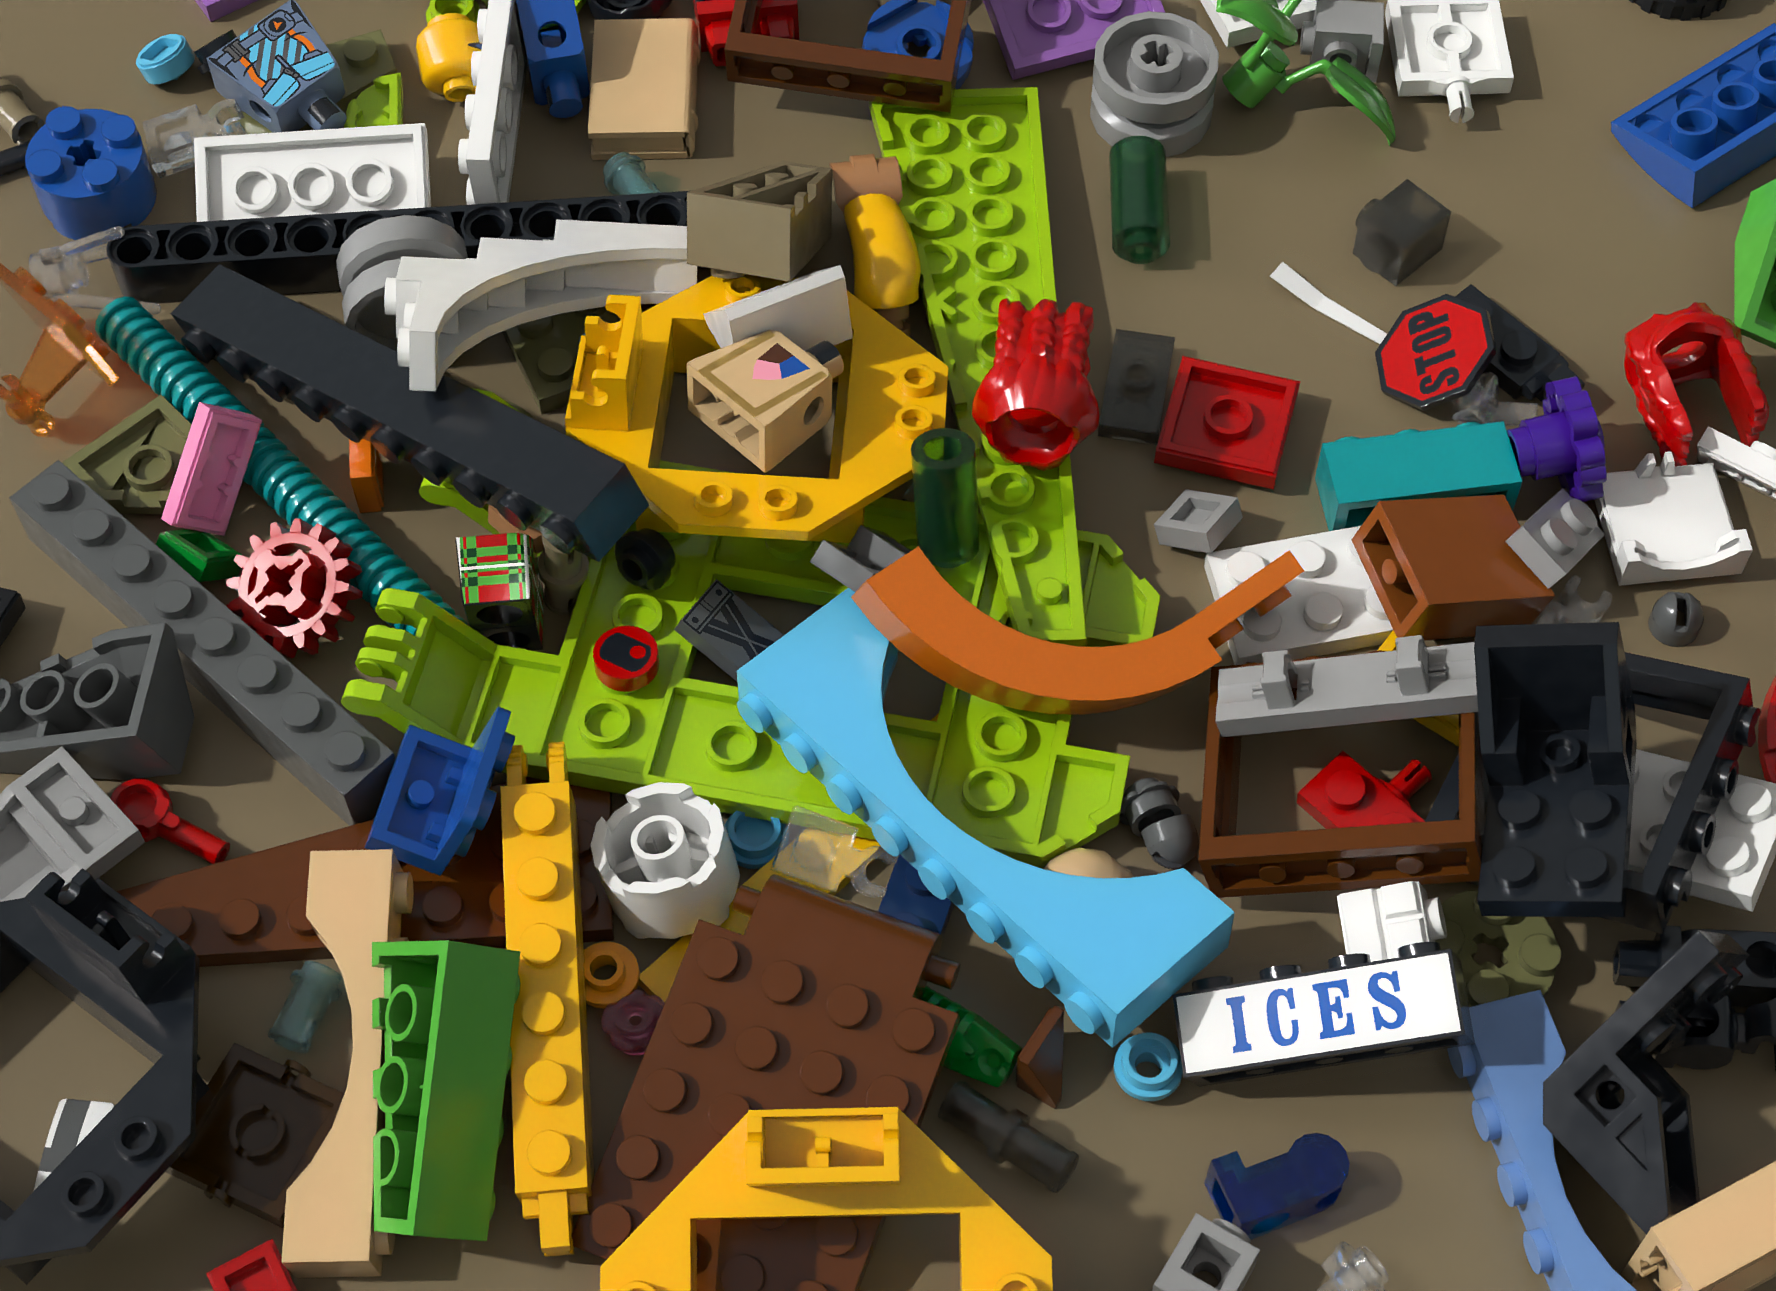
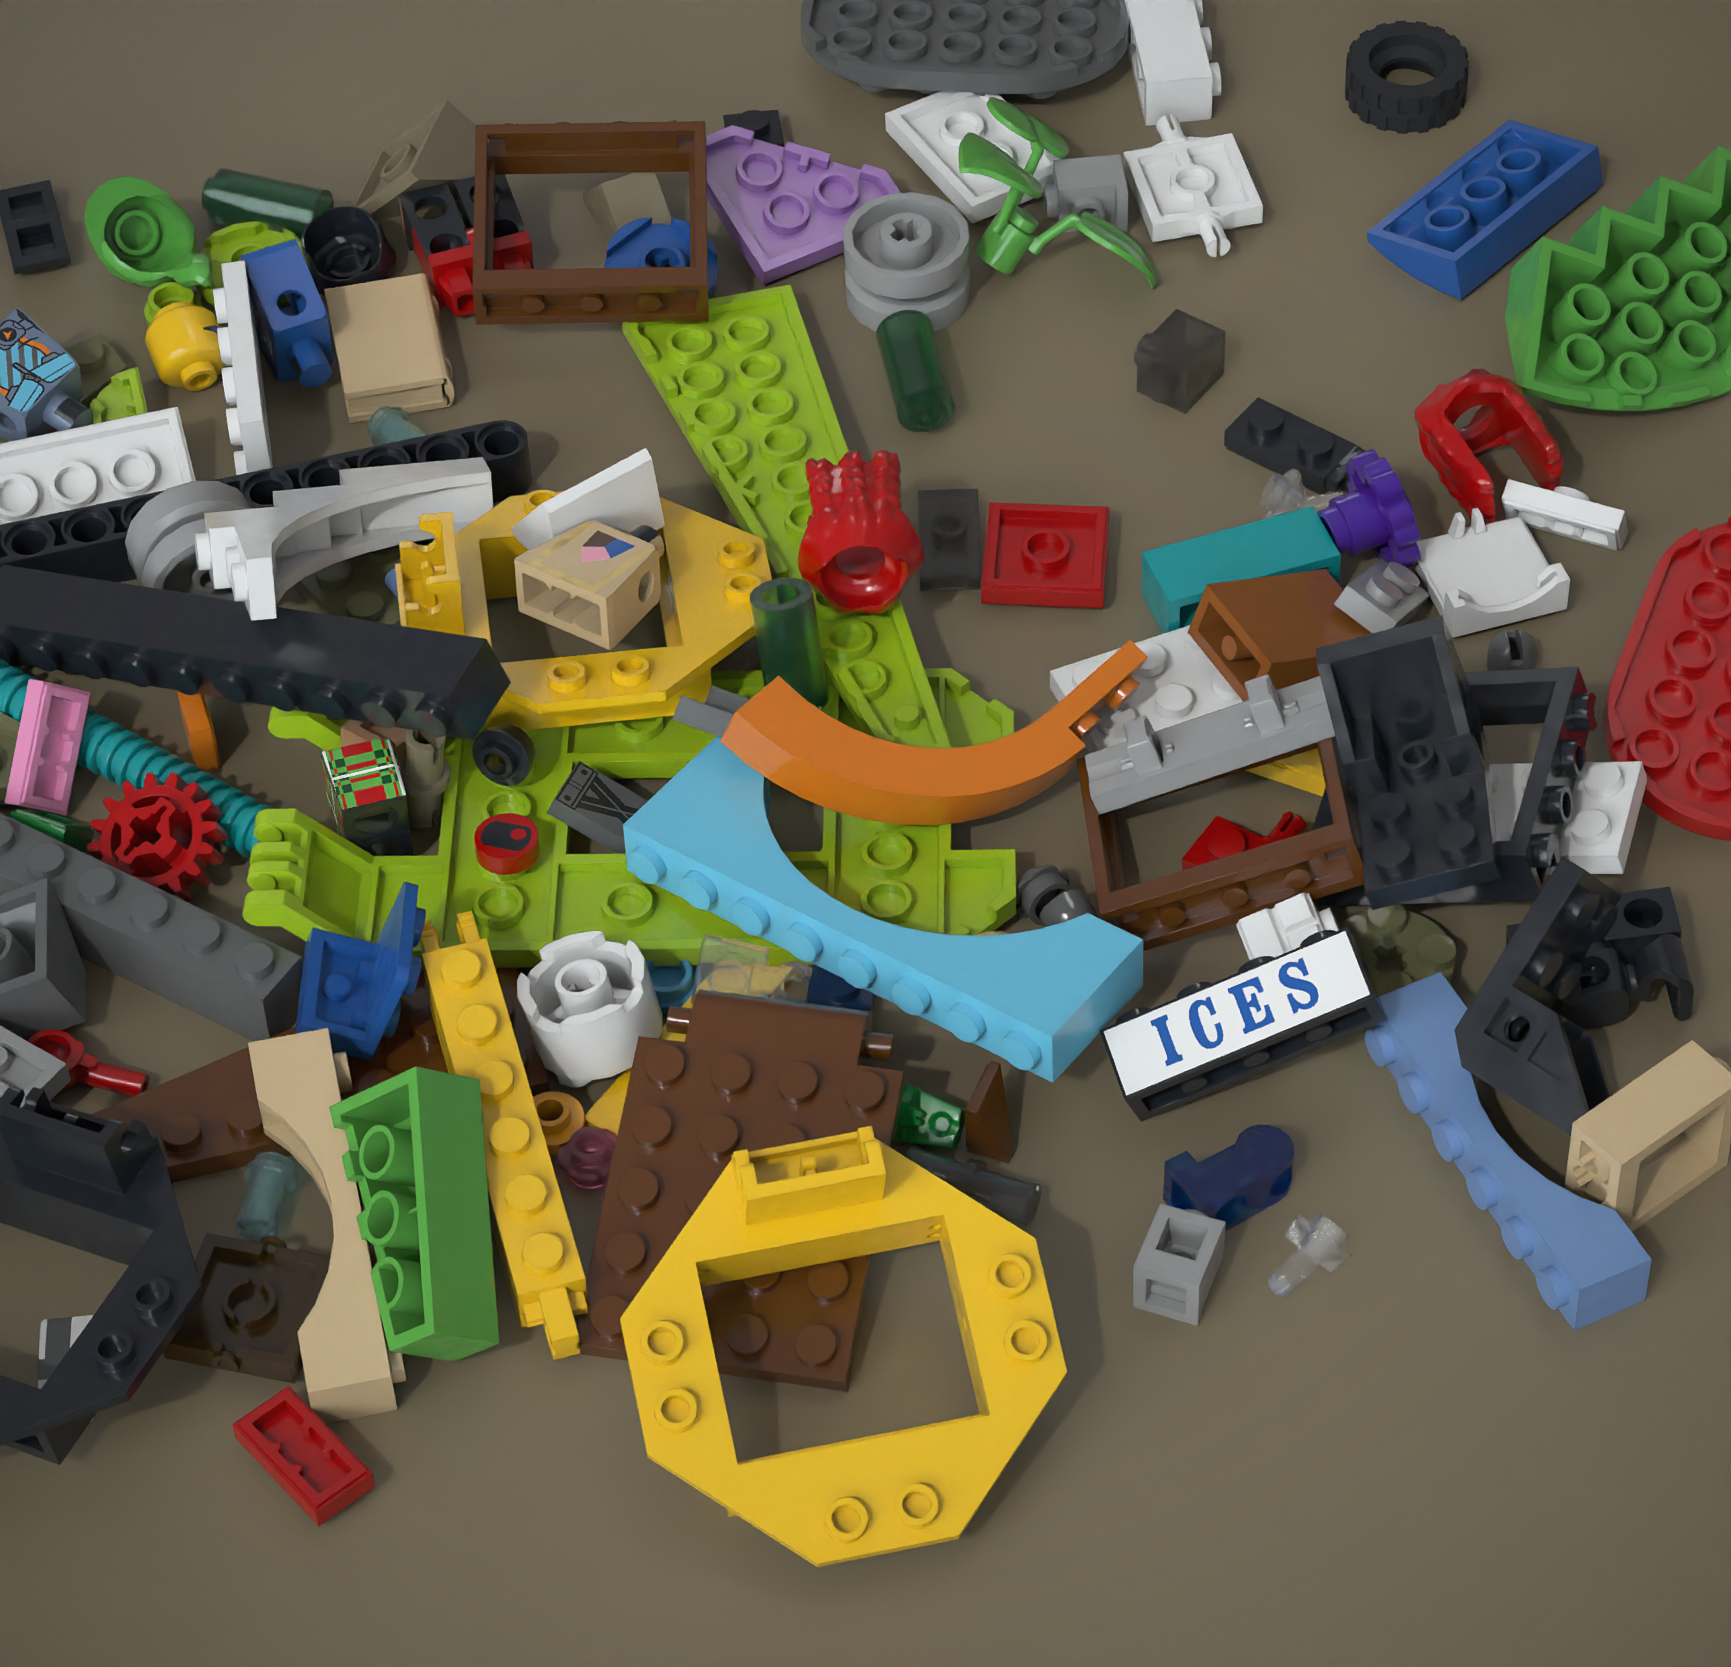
camera: 10 degrees left, 10 degrees down
dark tan wedge [687,161,832,282] -> none
yellow piece [829,153,921,337] -> none
medium azure plate [1114,1032,1183,1101] -> none
light grey plate [1154,489,1243,554] -> none
white sticker [1270,262,1387,344] -> none
piece [1375,294,1497,411] -> none

